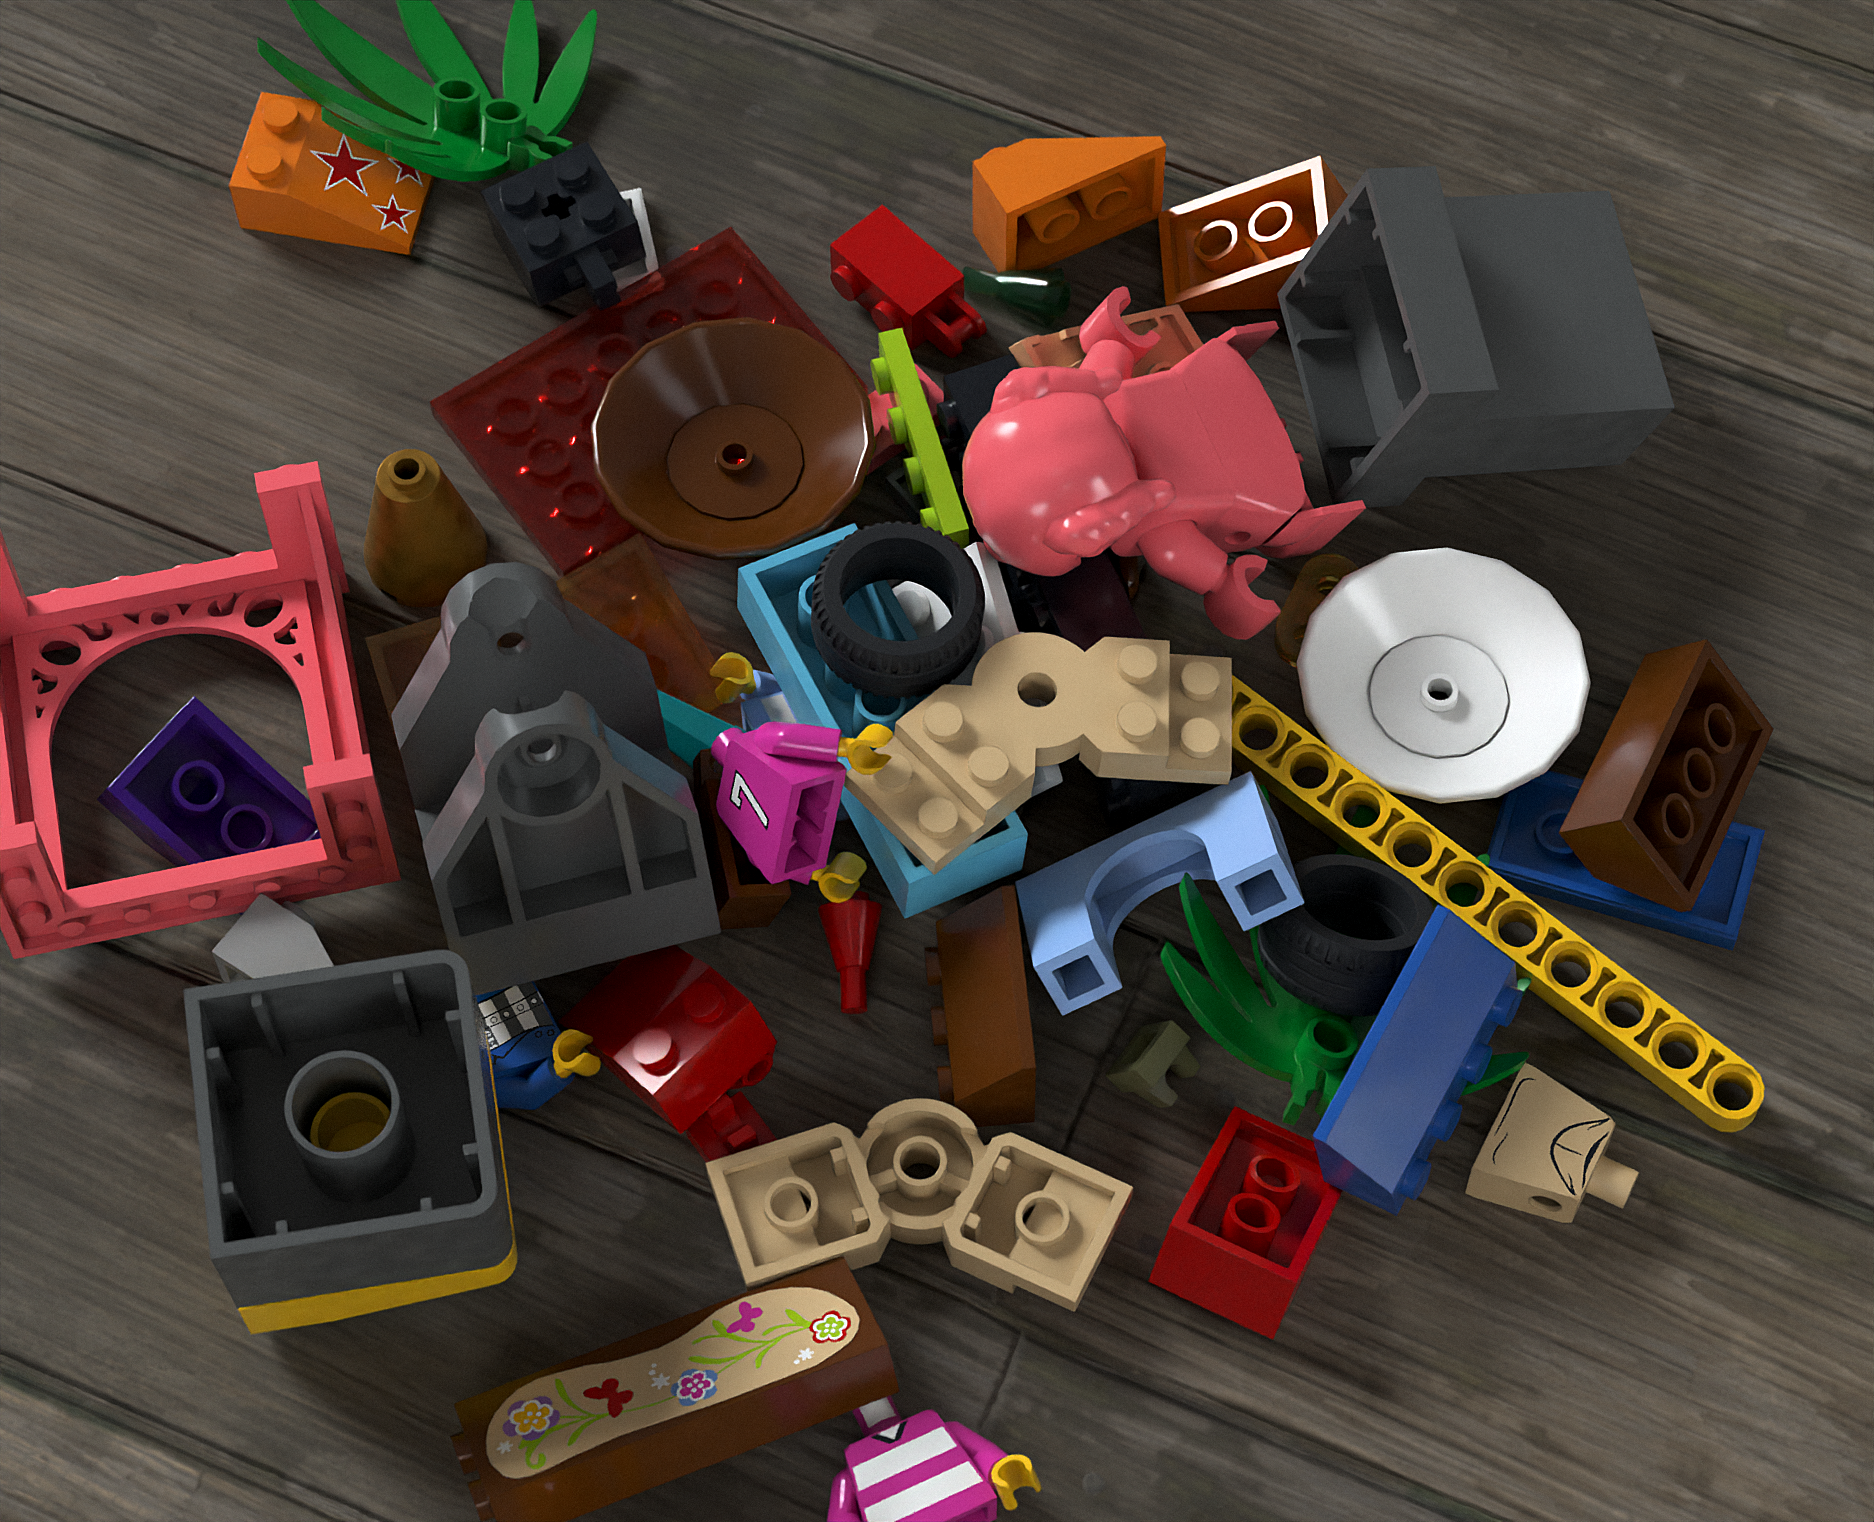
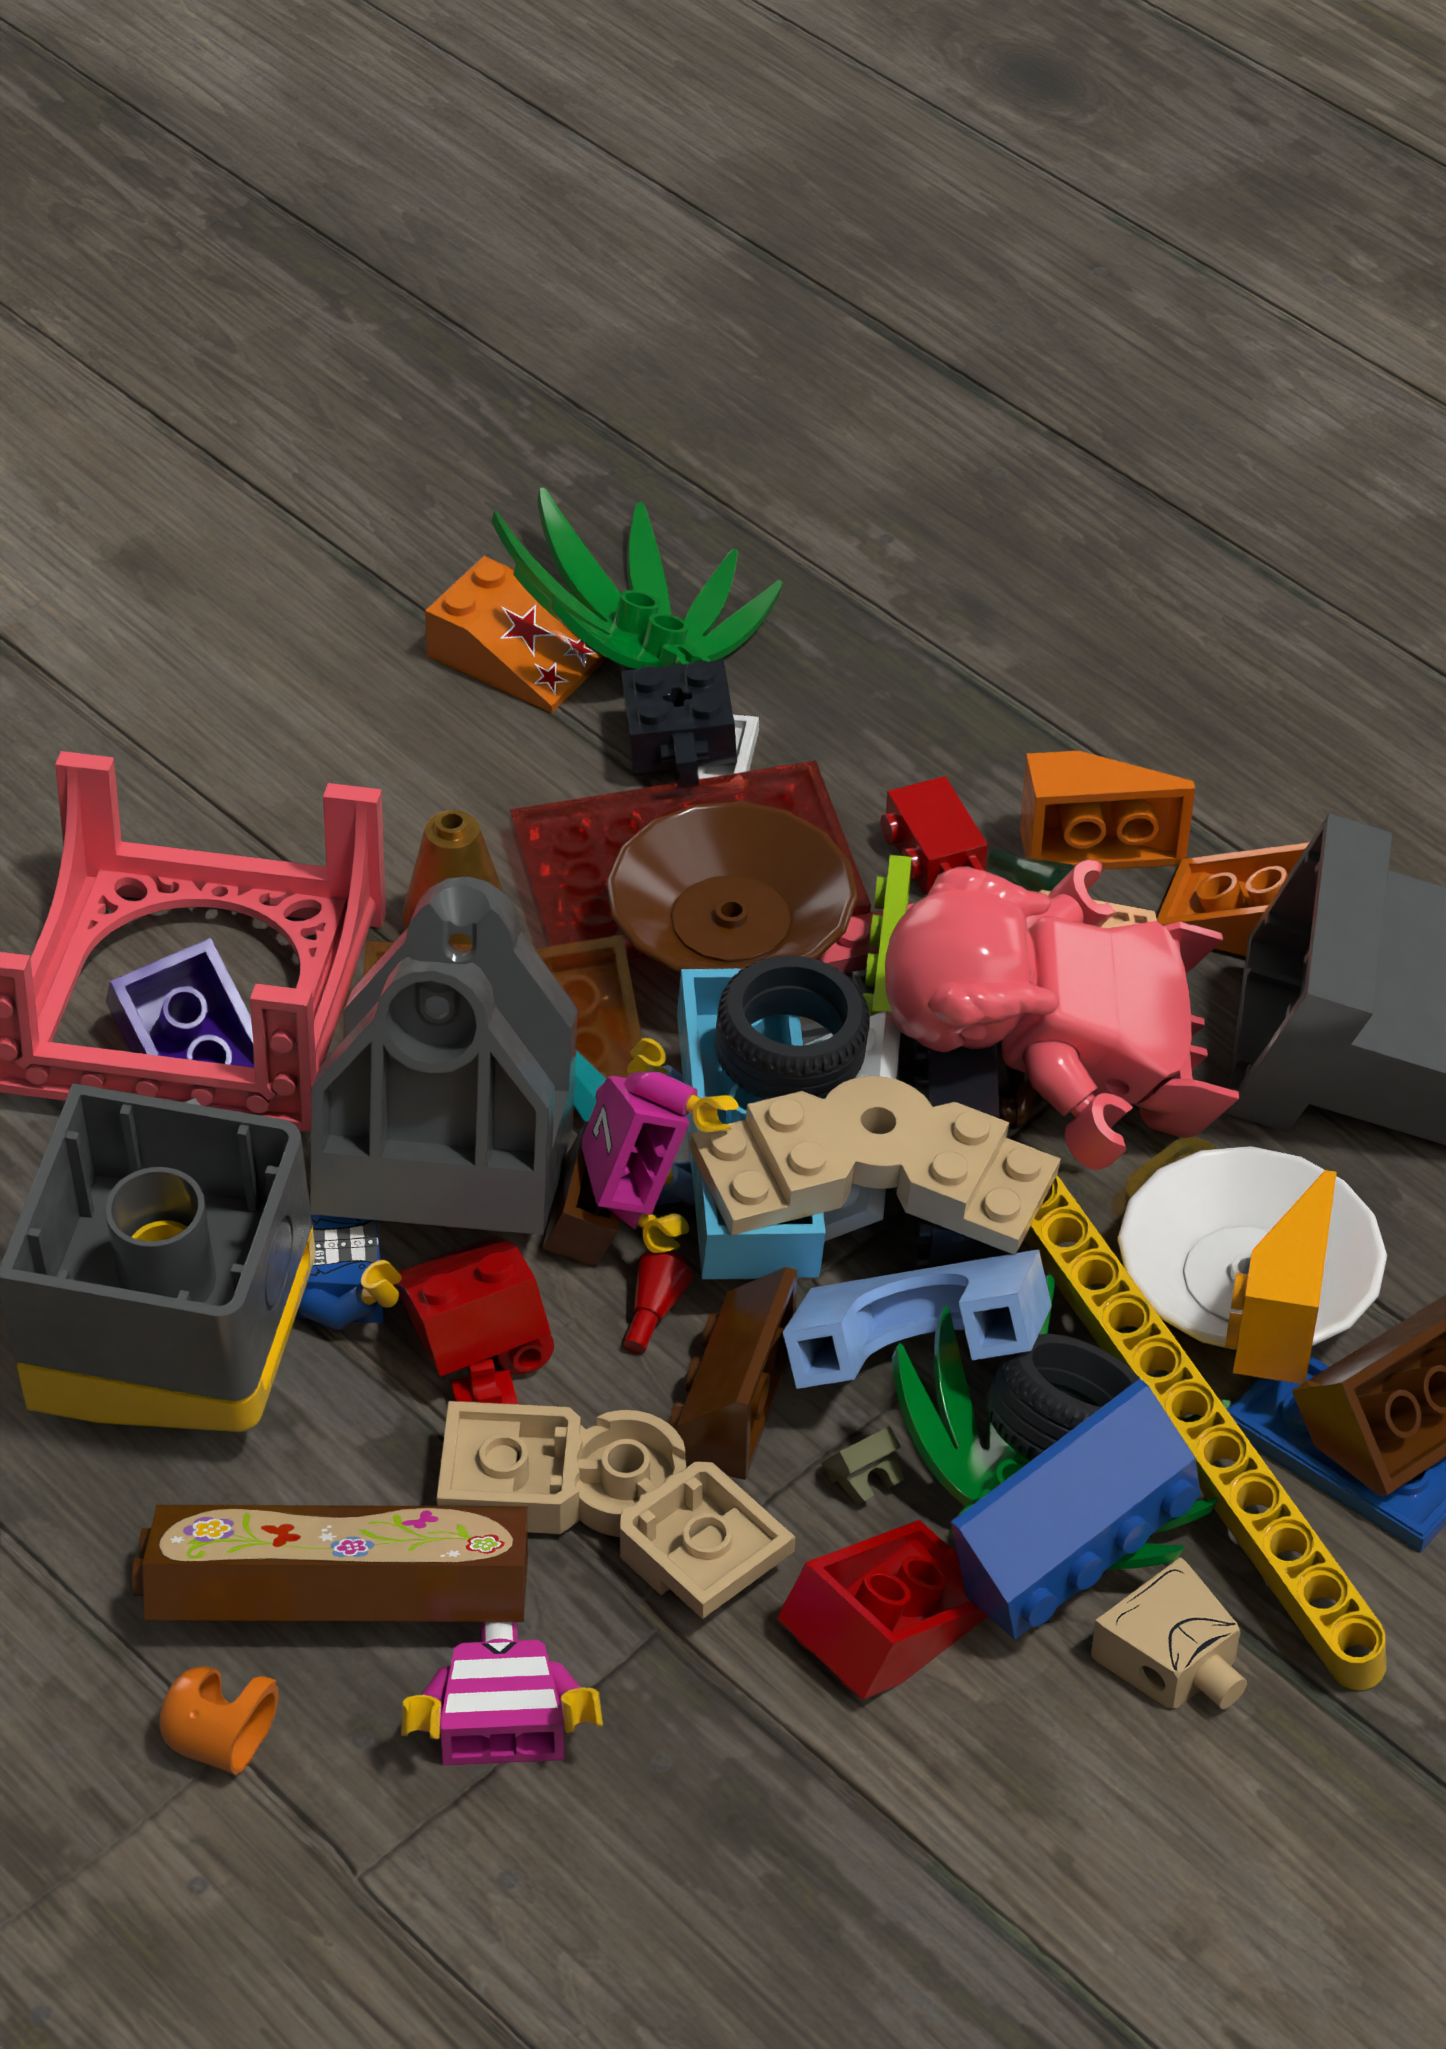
camera: 20 degrees right, 15 degrees down
none -> light orange slope [1225,1170,1337,1384]

